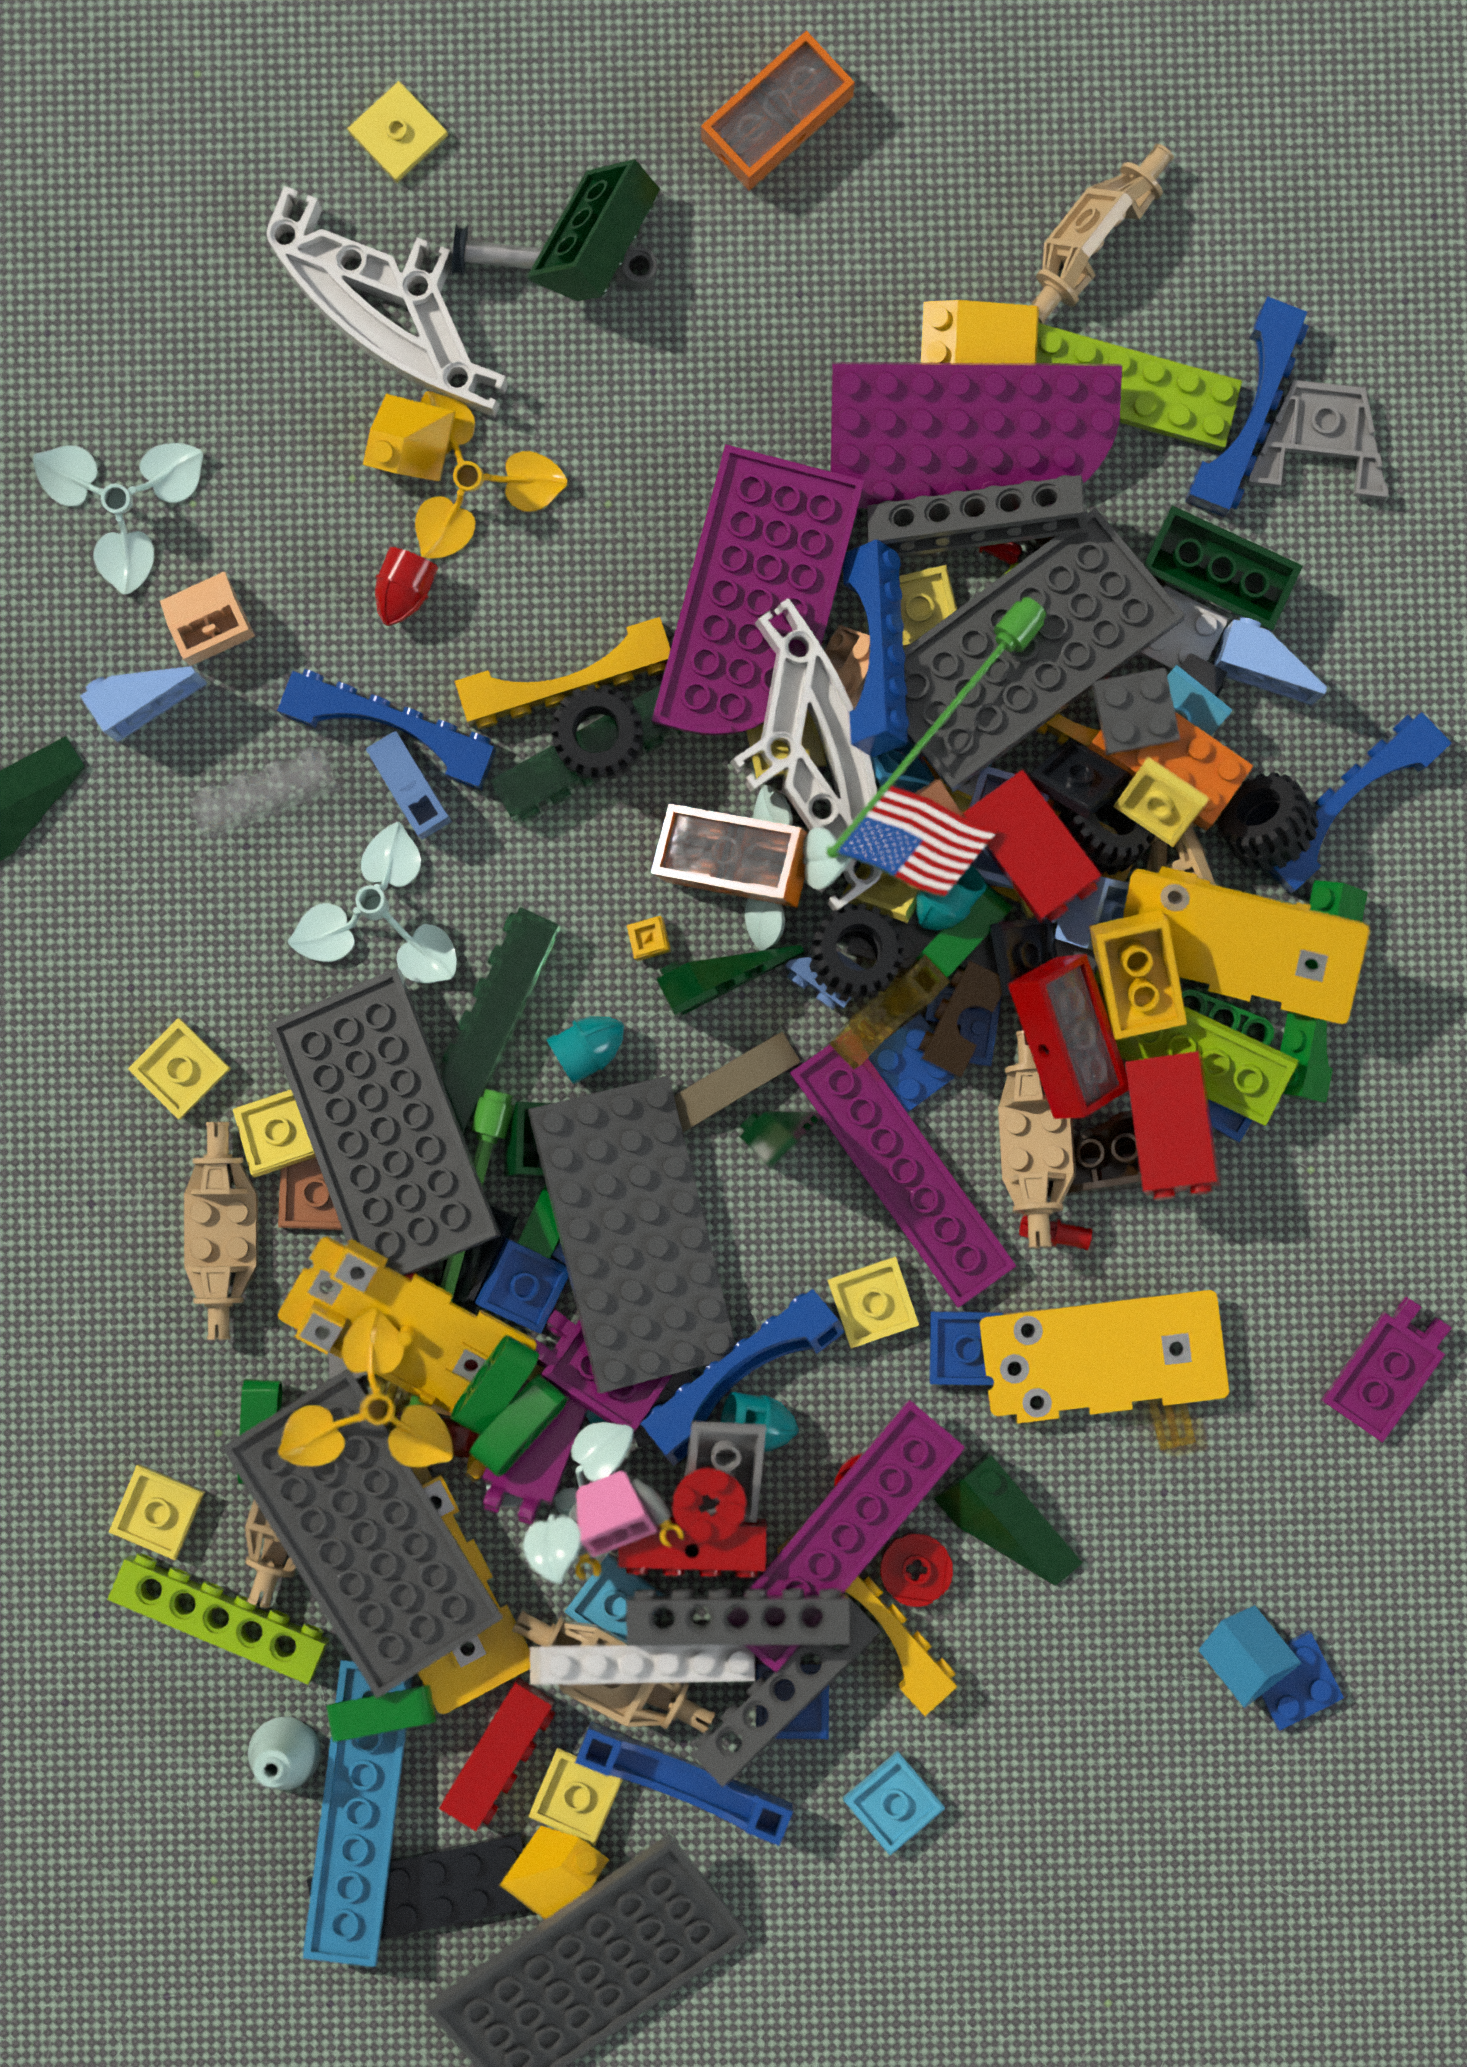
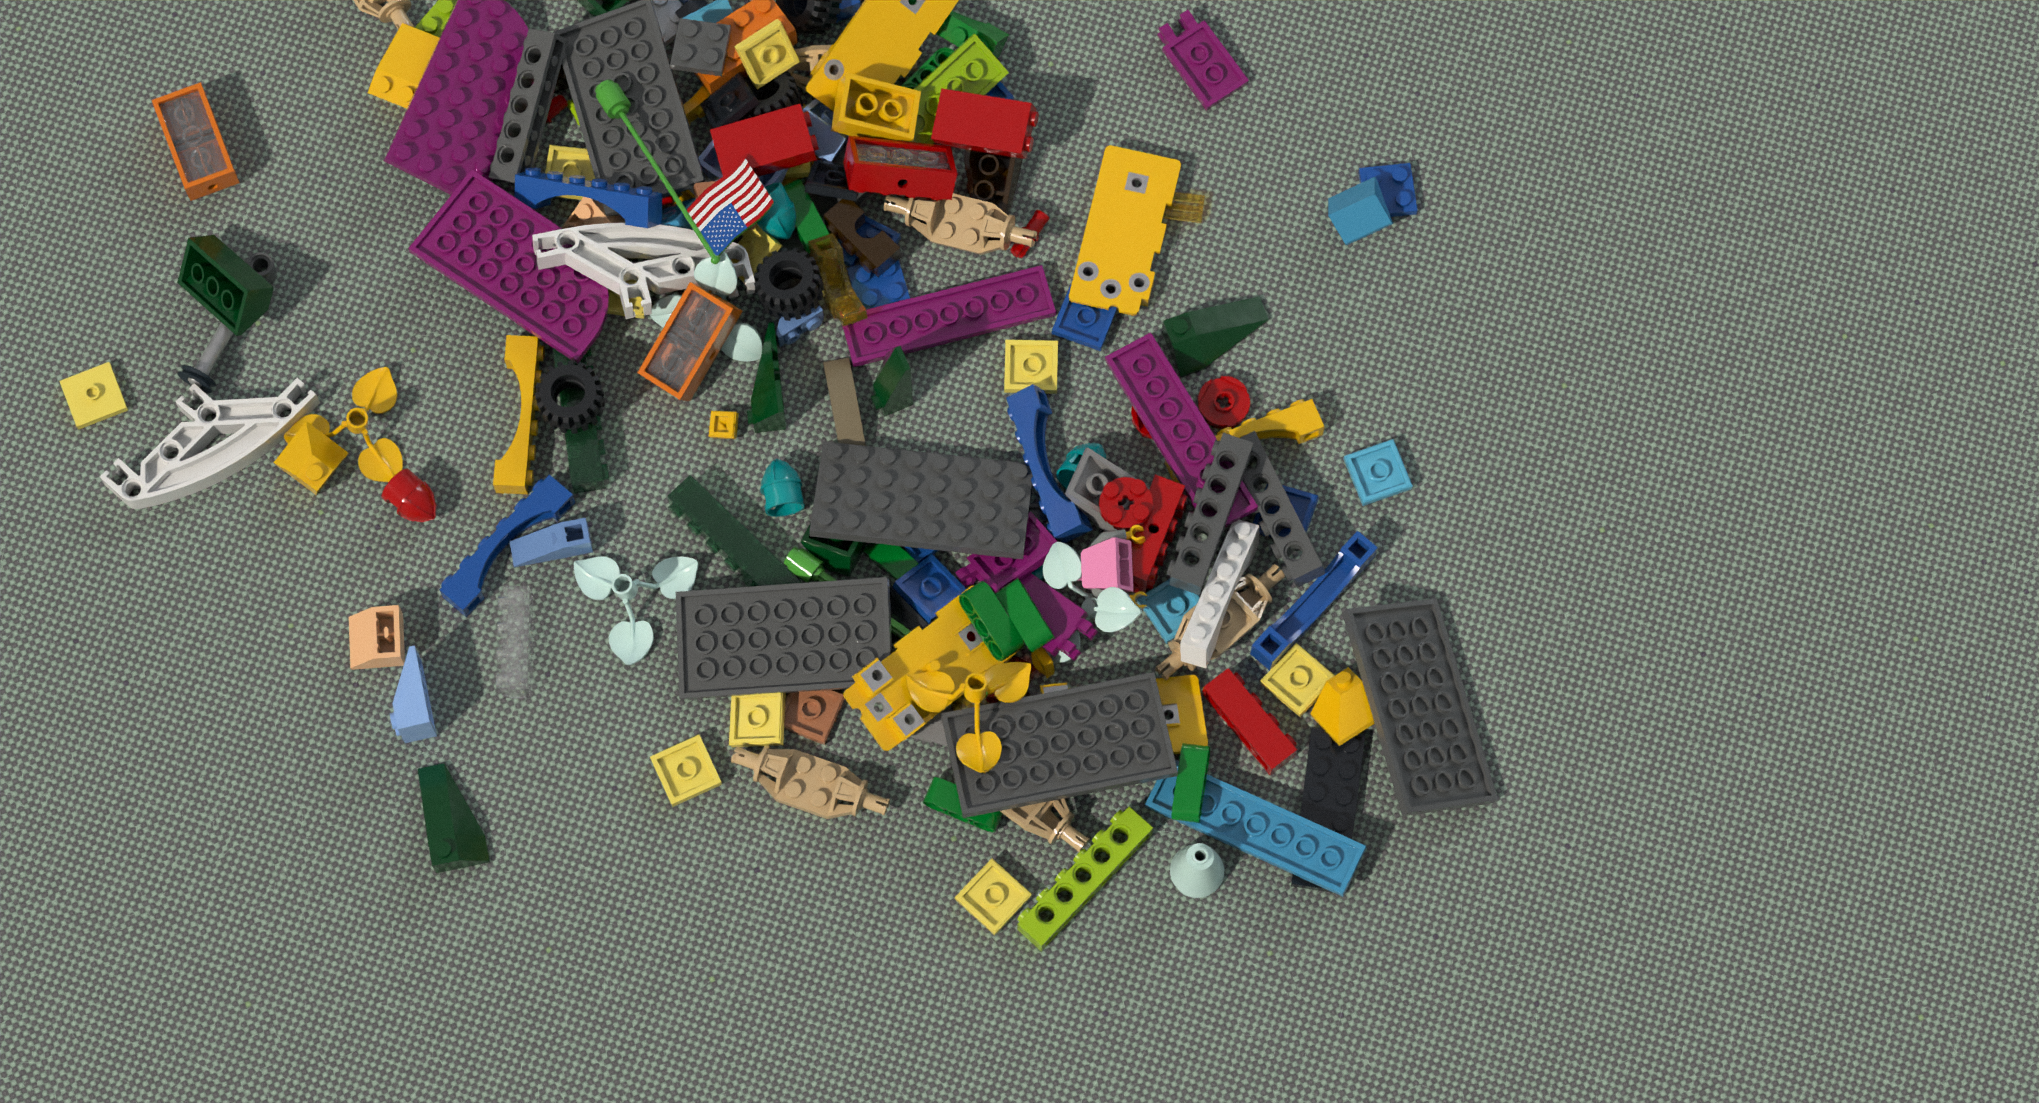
camera: 75 degrees left, 15 degrees down
light aqua plant [33,443,203,595] -> none

